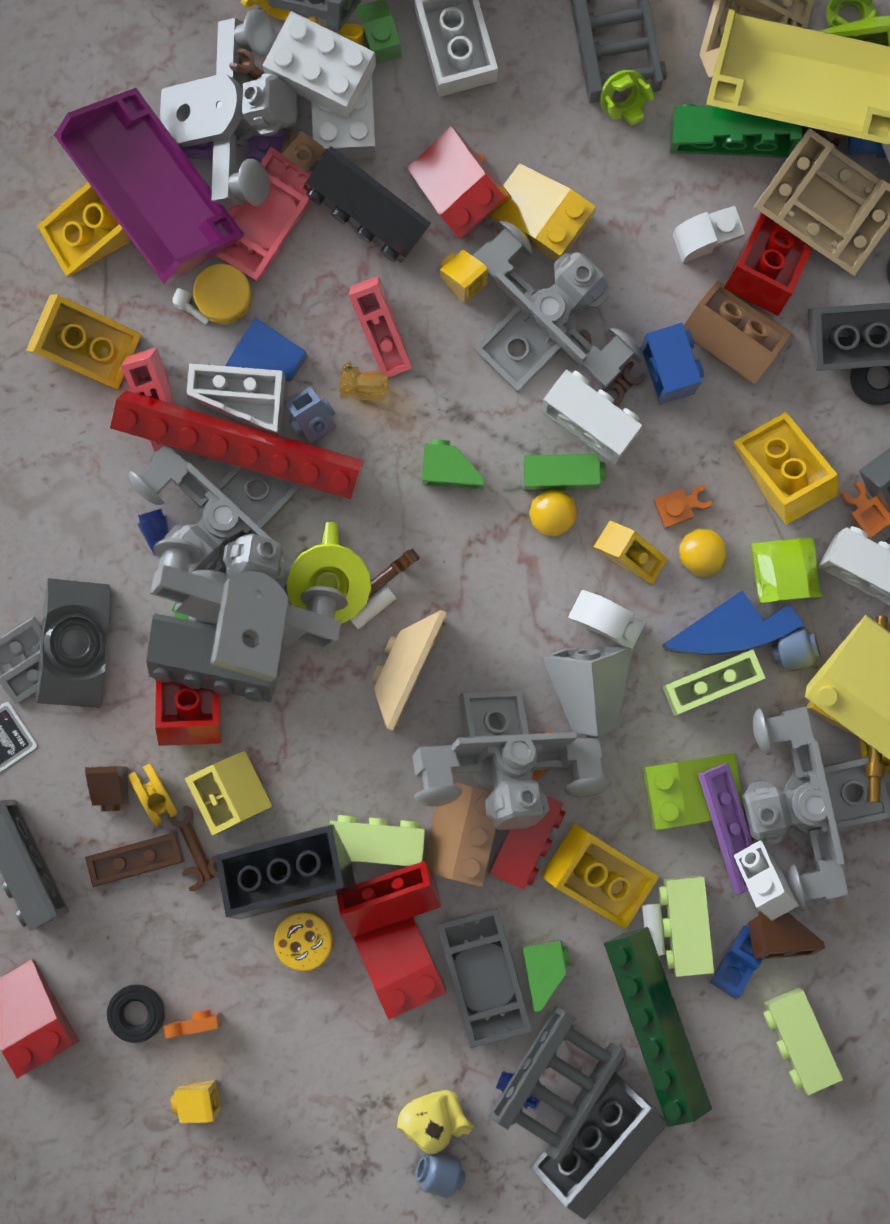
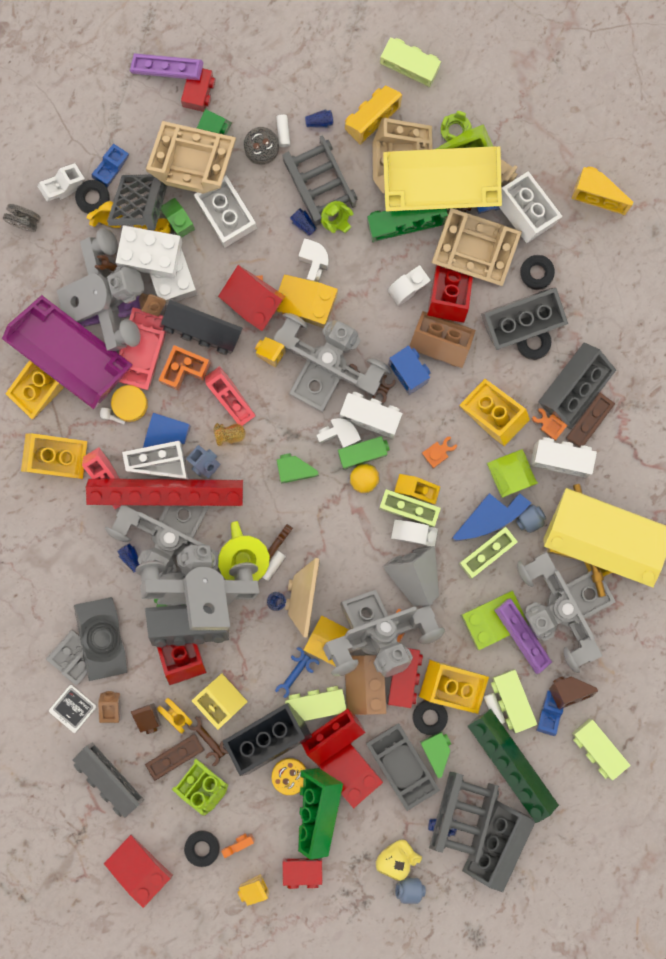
camera: 20 degrees left, 0 degrees up
yellow hair [679,529,727,578] -> none
white slope [734,840,799,921] -> none
none -> medium nougat bracket [98,691,120,723]
none -> orange brick [159,345,211,391]
none -> lime slope [172,759,228,816]
none -> clear blue cone [267,592,286,611]
none -> blue bar [275,647,320,698]
none -> brick [283,858,323,889]
none -> clear blue cone [290,208,317,236]
none -> green wedge [298,768,343,860]
none -> white brick [299,238,328,282]
none -> yellow slope [304,615,349,667]
none -> white brick [316,418,361,448]
none -> yellowish green brick [379,489,441,527]
none -> black tyre [413,700,448,735]

